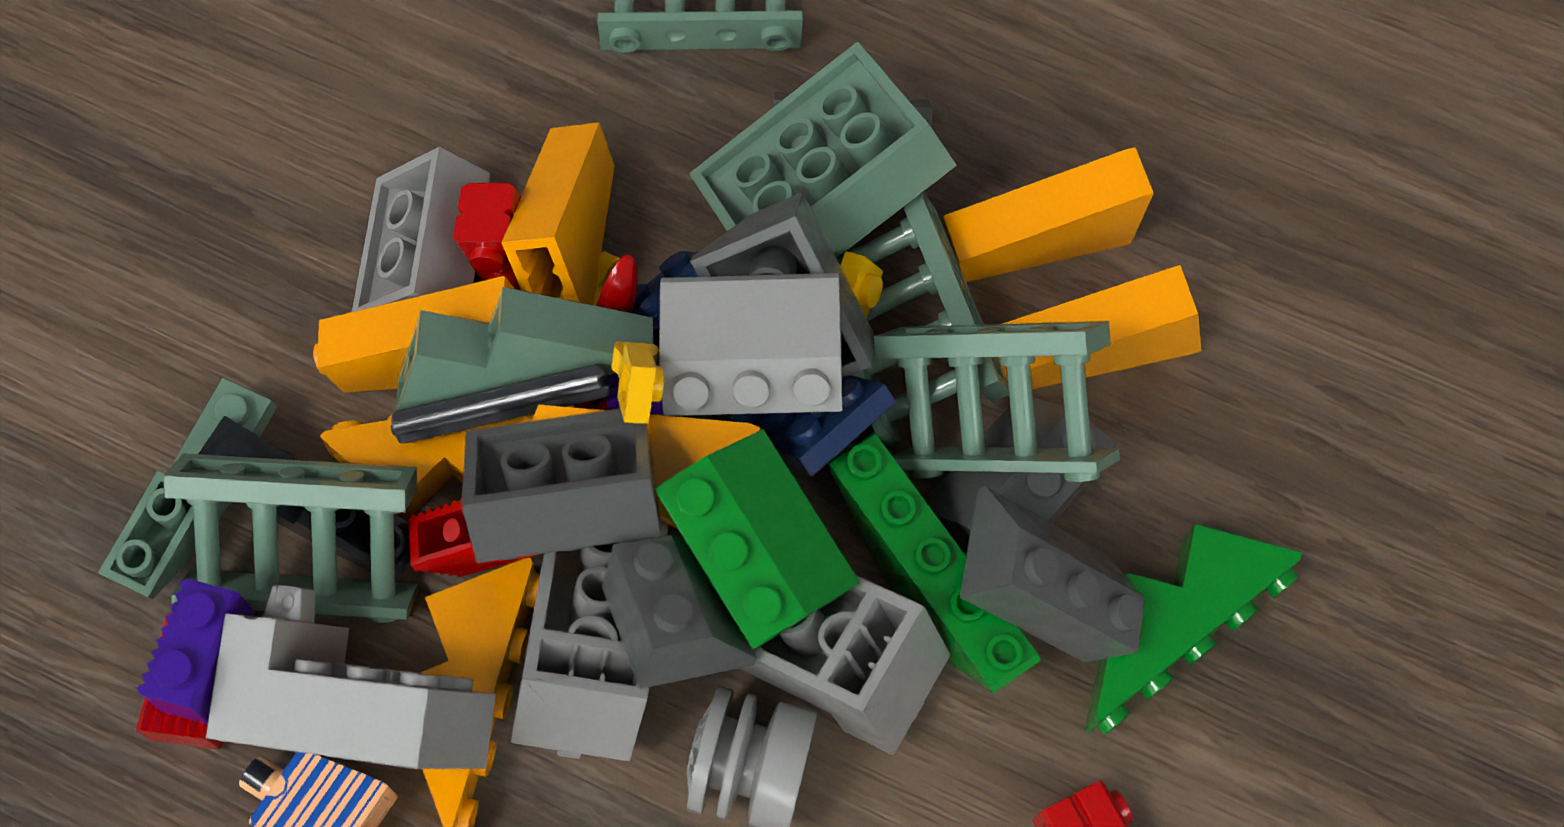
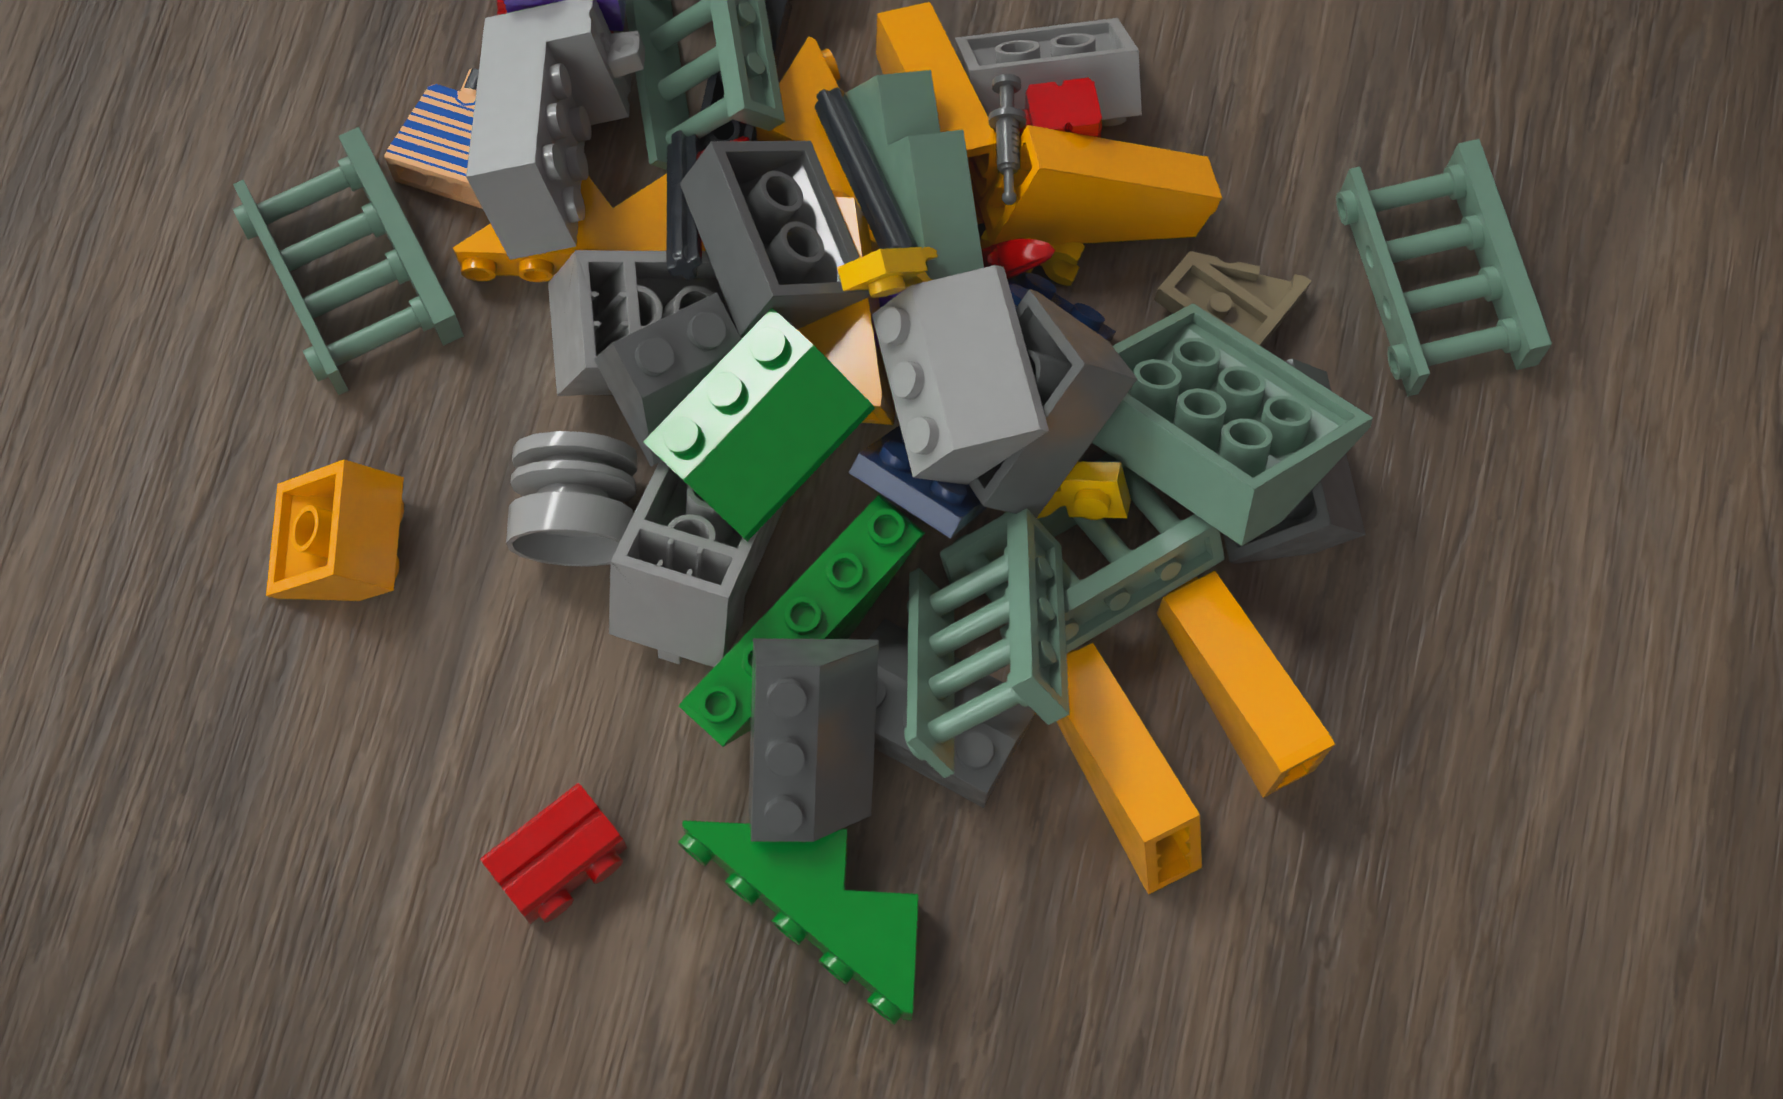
camera: 80 degrees right, 5 degrees up
none -> black axle [666,130,702,280]
none -> dark grey piece [988,74,1027,205]
none -> dark tan wing [1154,251,1312,347]

